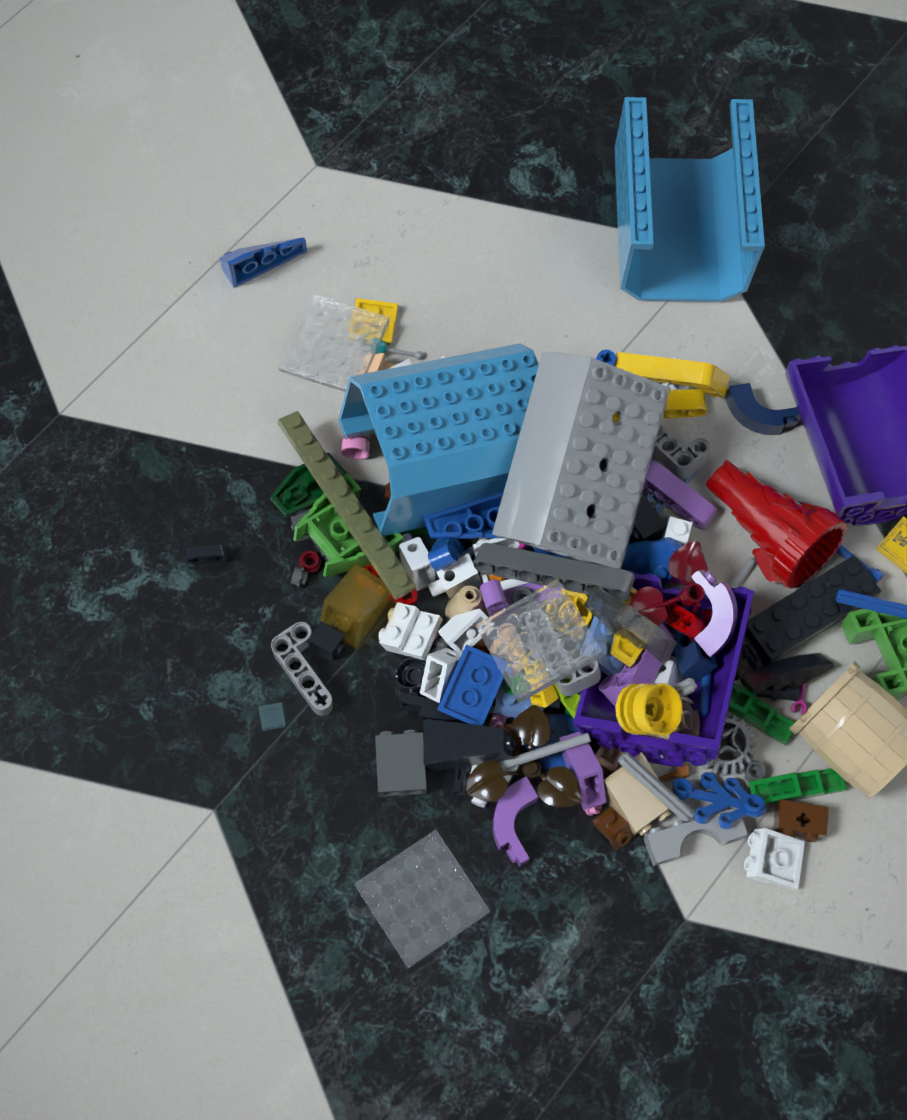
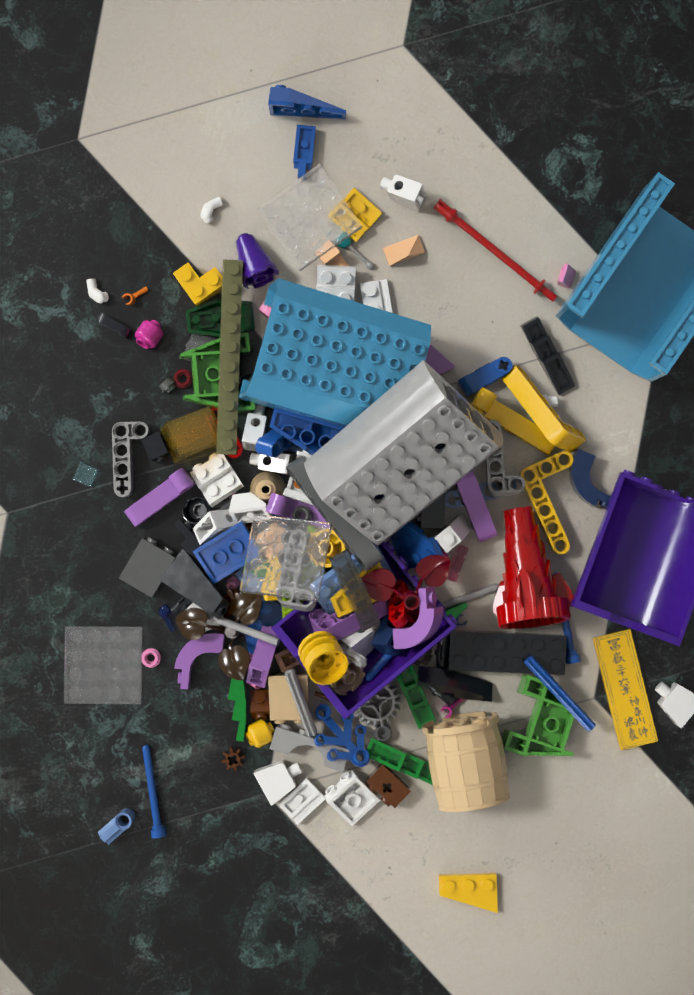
camera: 35 degrees right, 20 degrees up
none -> white arm [86,279,109,303]
none -> medium blue piece [98,808,135,845]
none -> orange hand [122,287,148,305]
none -> medium lavender beam [124,467,196,527]
none -> dark pink head [135,320,164,349]
none -> bright pink plate [141,648,161,668]
none -> blue piece [142,745,167,838]
none -> clear blue hand [159,604,175,632]
none -> yellow brick [173,262,222,306]
none -> white arm [201,197,223,223]
none -> reddish brown gear [221,746,246,771]
none -> green slope [228,678,247,742]
none -> dark purple cone [236,233,279,289]
none -> yellow head [245,719,275,748]
none -> white torso [253,760,303,806]
none -> white plate [278,777,325,825]
none -> blue hinge [293,125,316,180]
none -> white torso [380,175,426,212]
none -> light nougat slope [383,235,425,267]
none -> red bar [433,199,557,302]
none -> yellow beam [519,451,573,554]
none -> black slope [520,316,575,395]
none -> bright pink slope [557,264,576,288]

